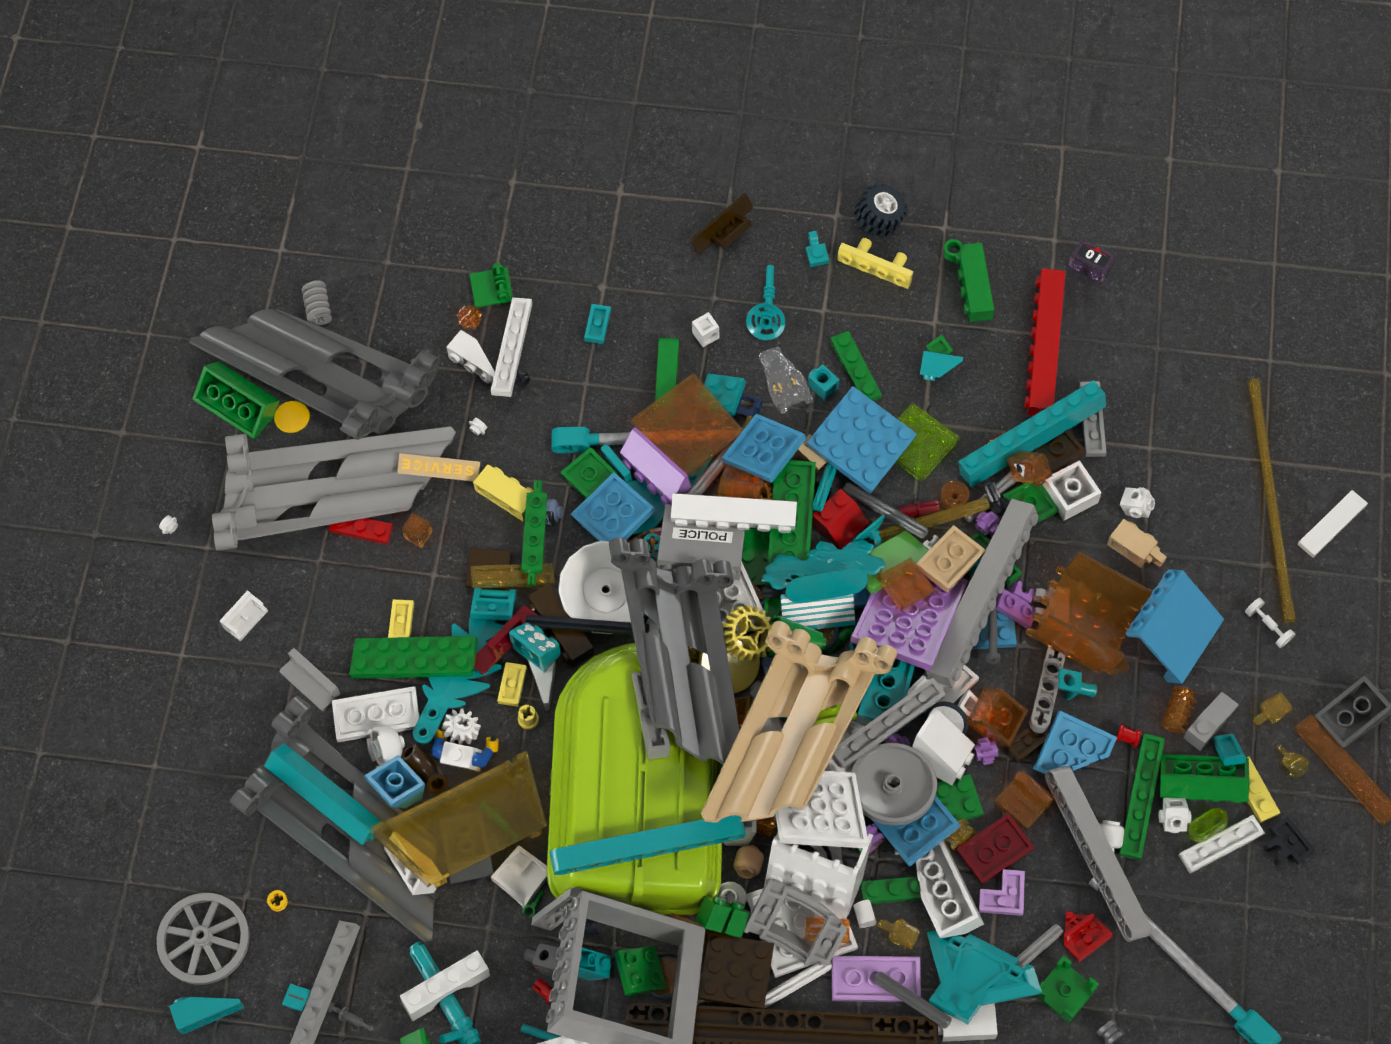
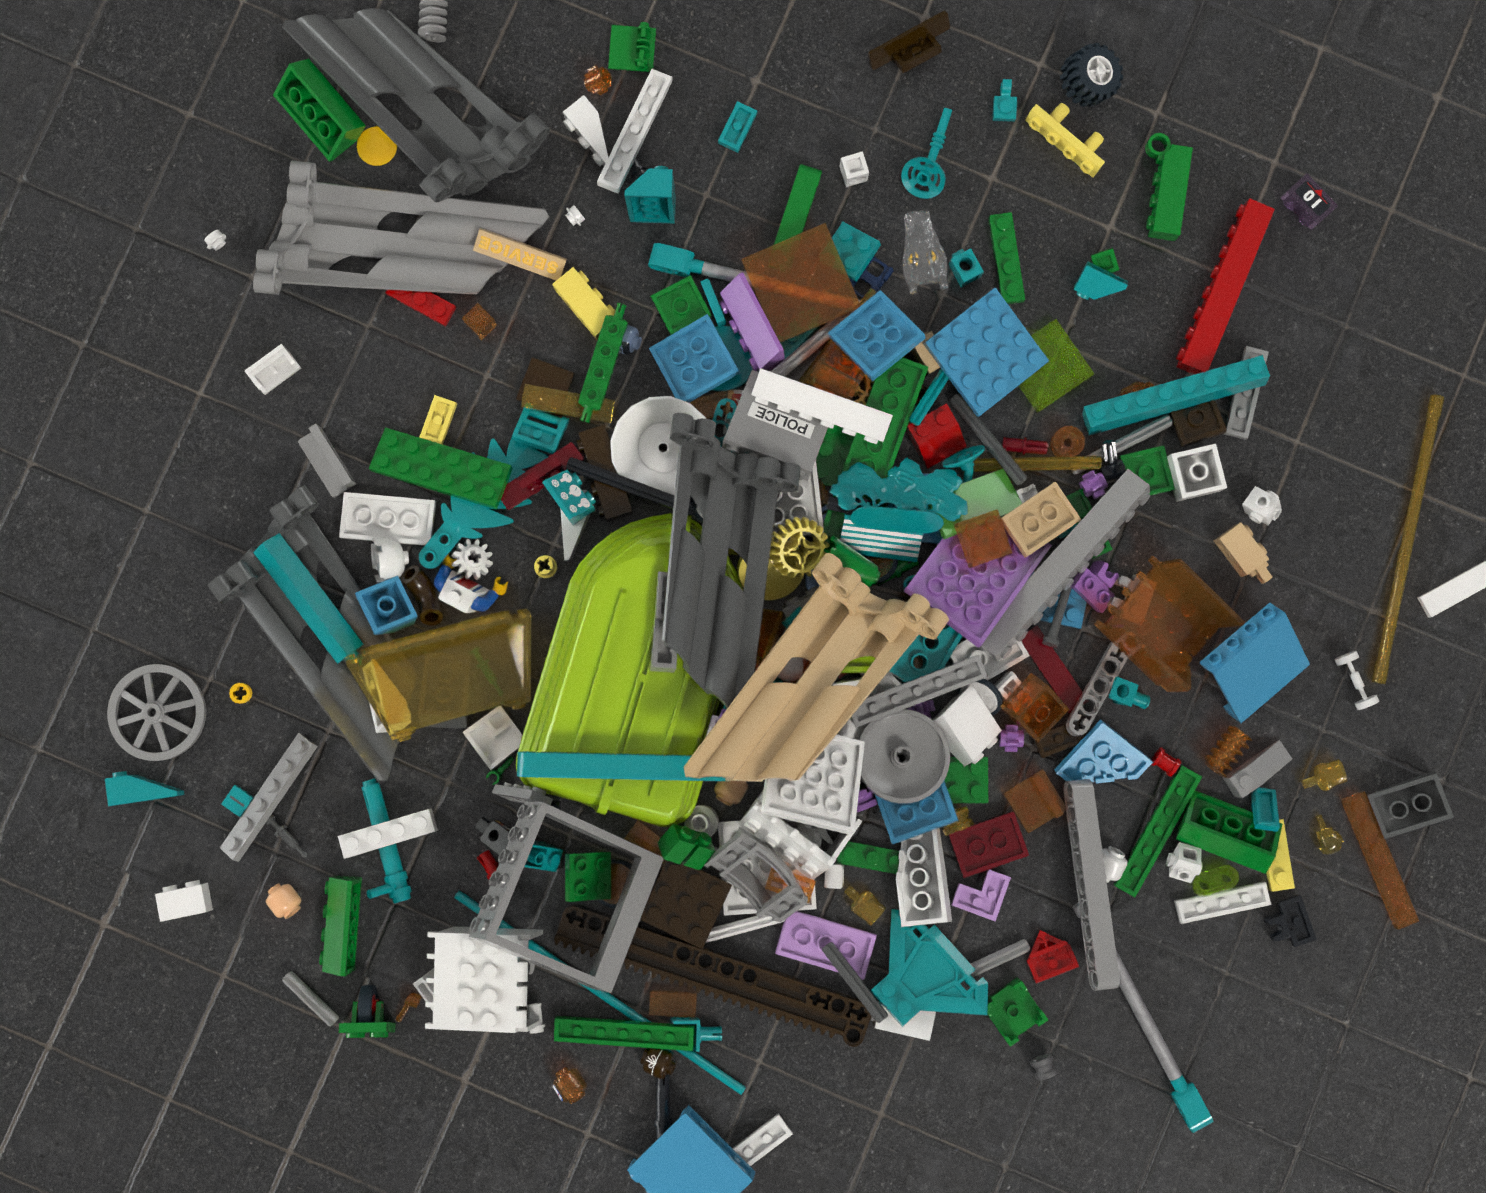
camera: 10 degrees right, 20 degrees up
light yellow plate [497,662,527,707] -> none
clear orange brick [1007,450,1052,486] -> none
none -> teal slope [624,166,676,224]
none -> dark red tile [1021,625,1089,714]

